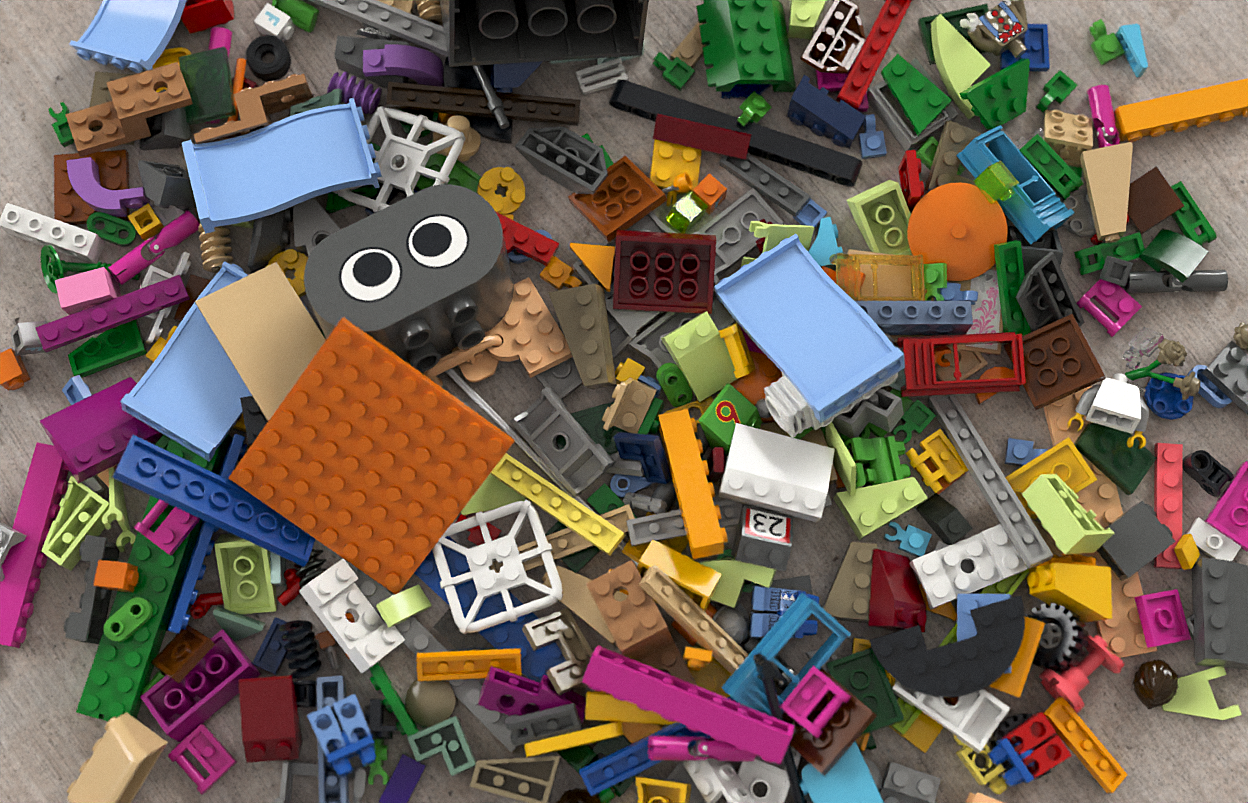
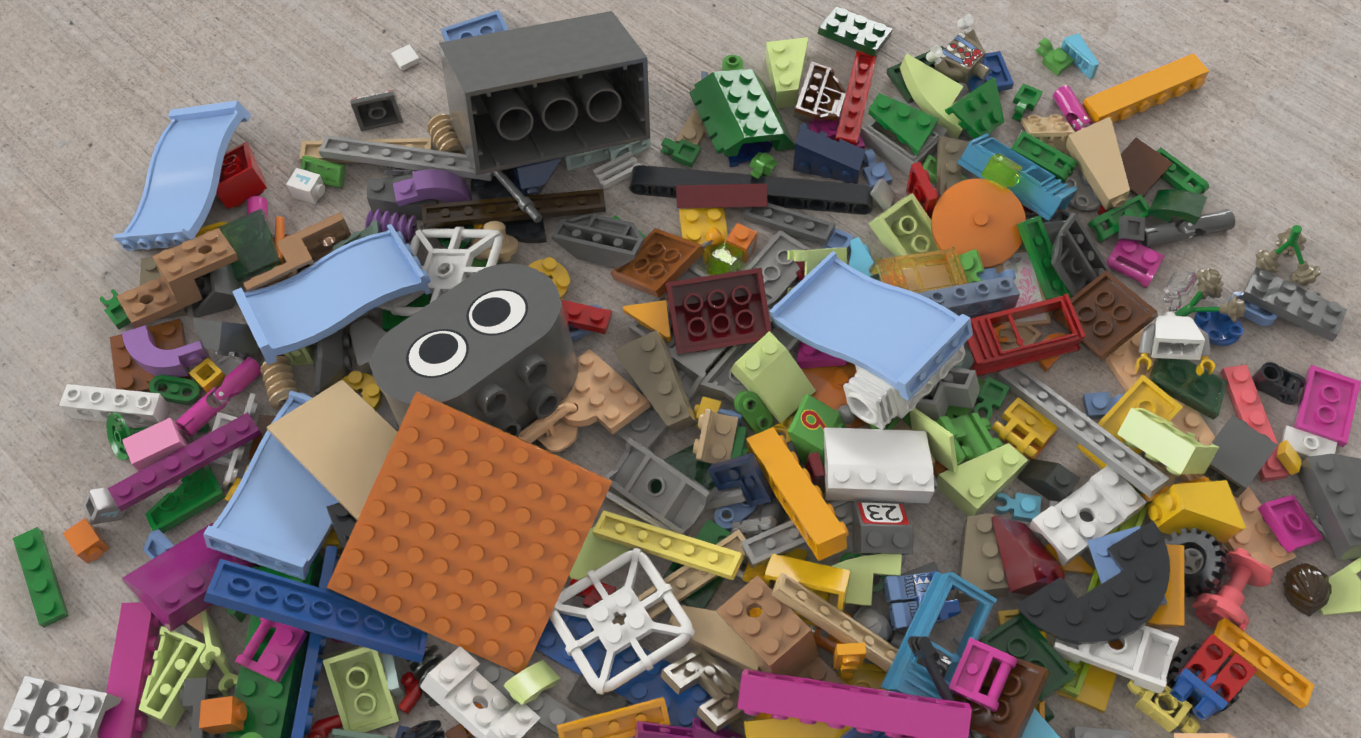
camera: 10 degrees left, 15 degrees down
black tyre [246,35,291,81] -> none
light orange plate [539,256,582,290] -> none
yellow plate [718,323,756,378] -> none
none -> light grey tile [870,178,896,210]

